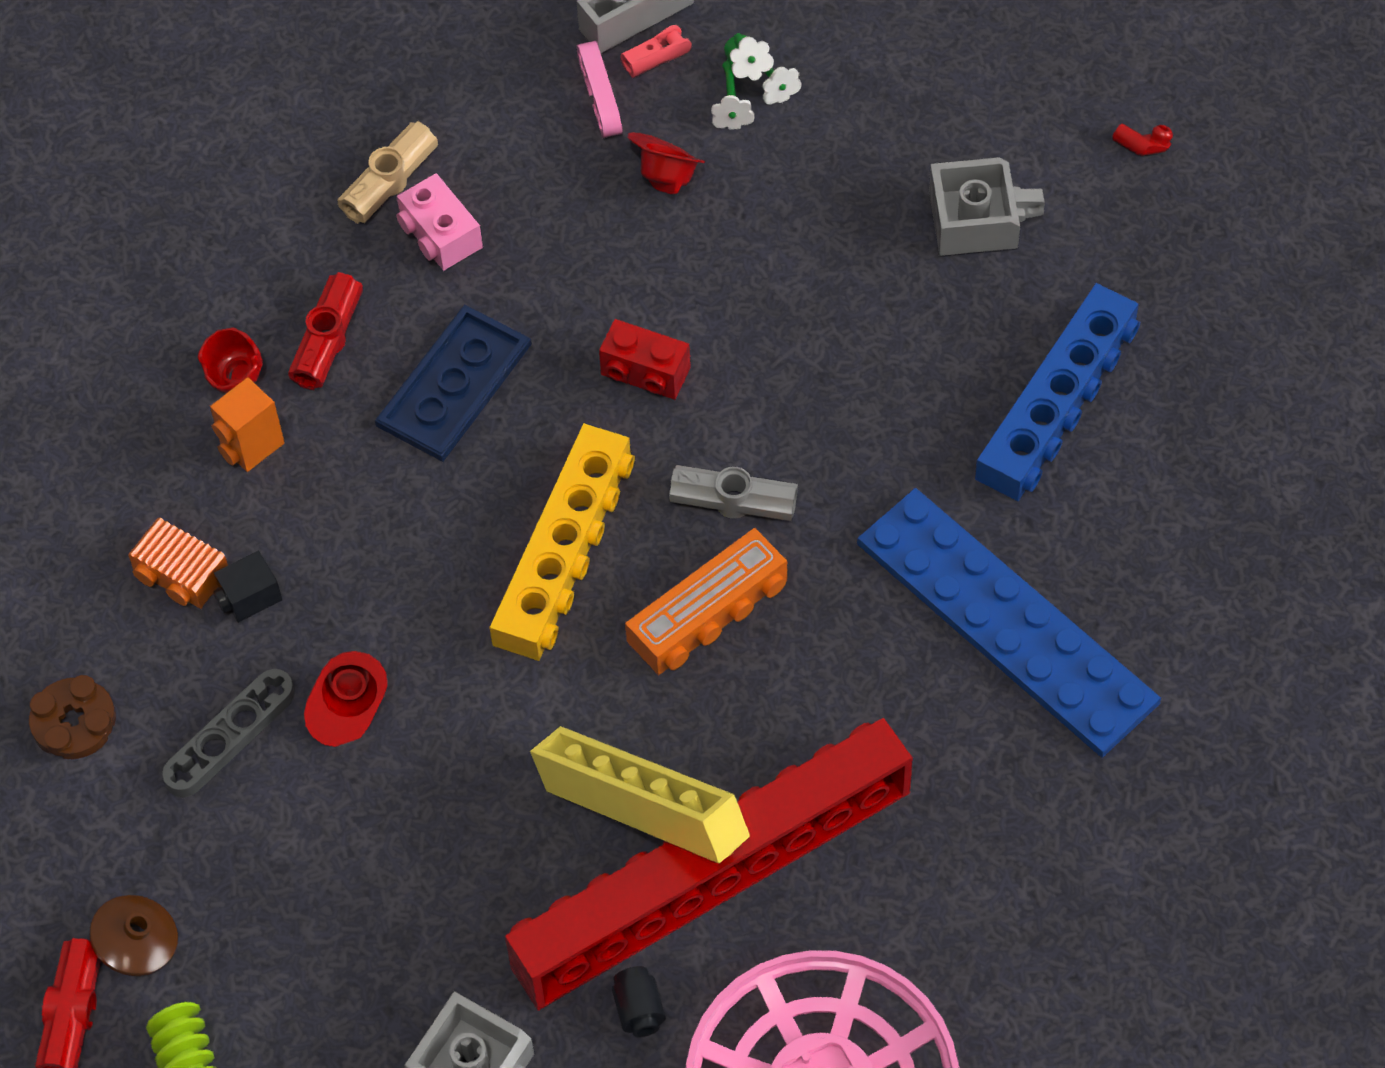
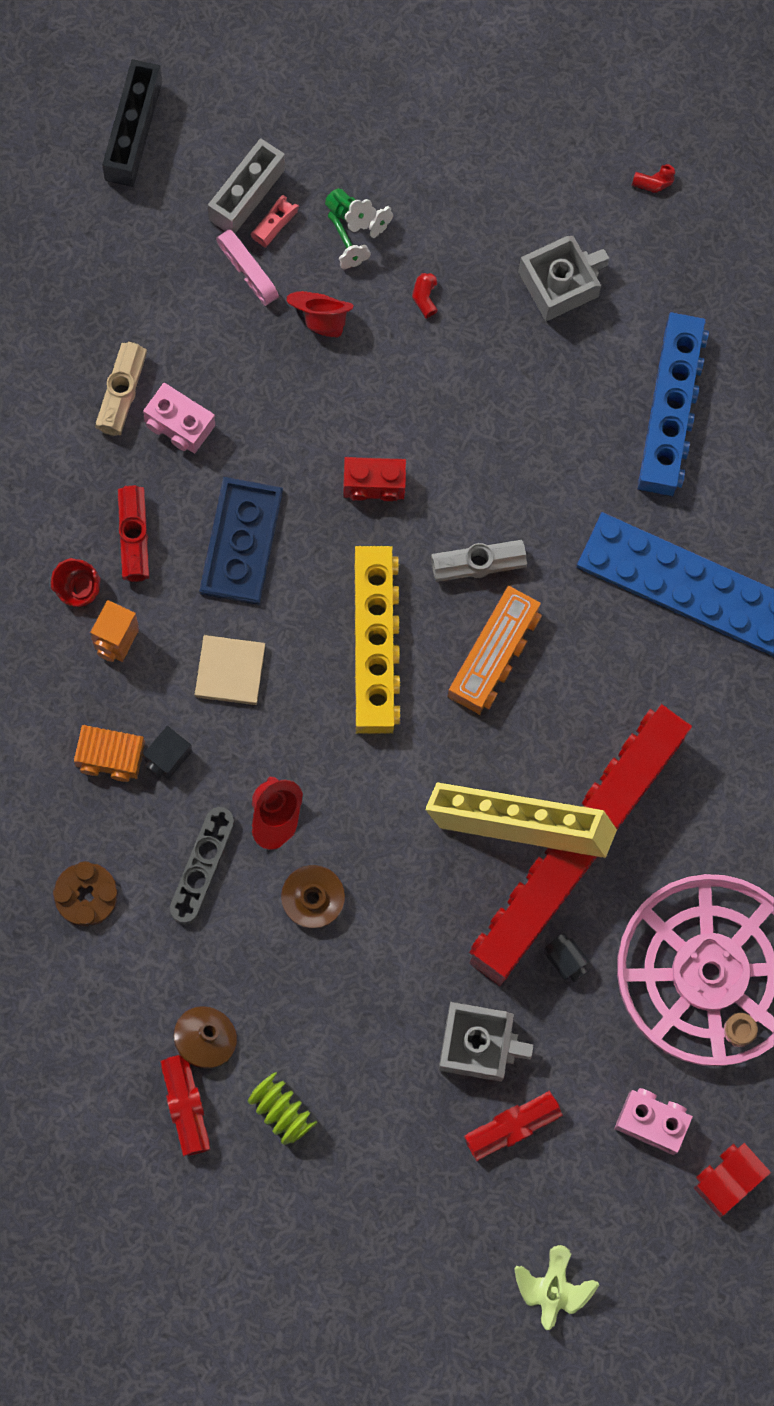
camera: 30 degrees left, 15 degrees up
none -> tan tile [195,635,265,705]
none -> reddish brown dish [281,865,345,928]
none -> red arm [412,273,438,318]

